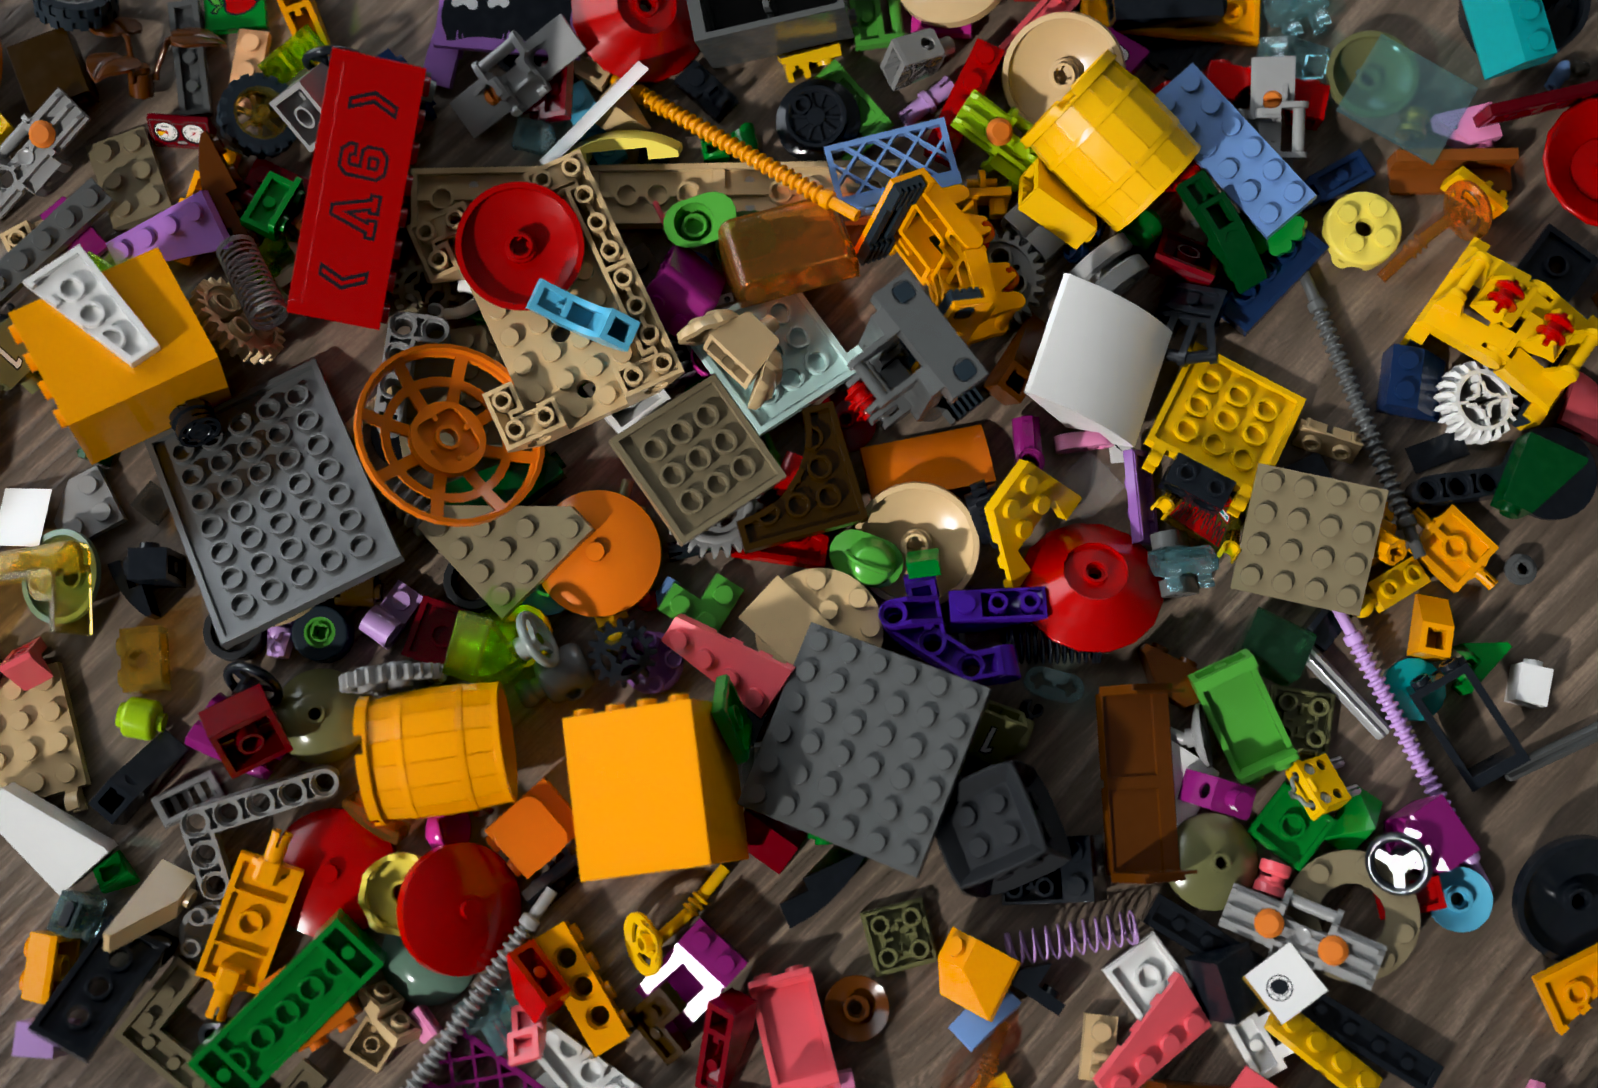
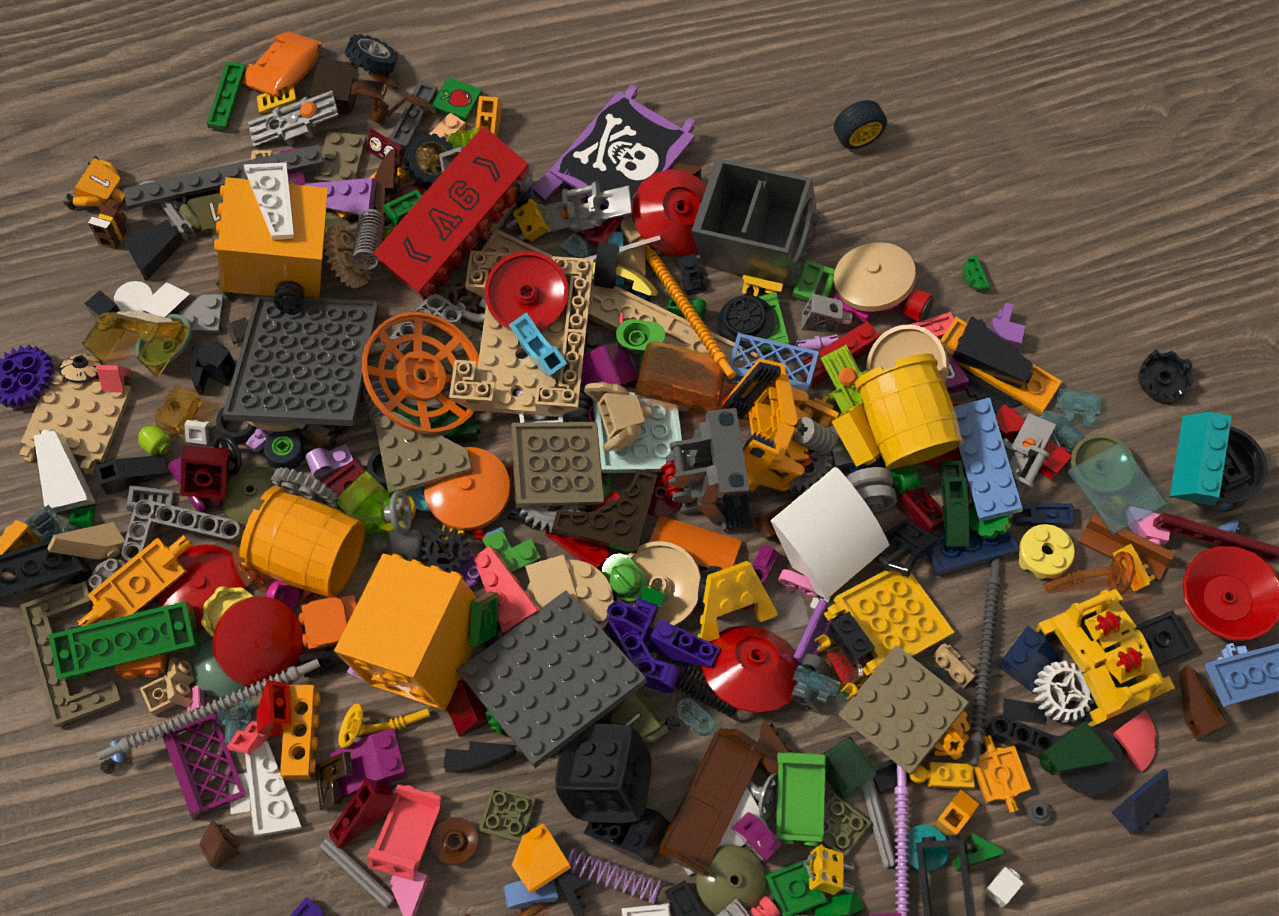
camera: 30 degrees right, 15 degrees down
none -> white tile [184,420,209,445]
none -> yellow piece [505,199,551,242]
none -> black slope [594,242,619,289]
none -> light grey piece [794,417,838,455]

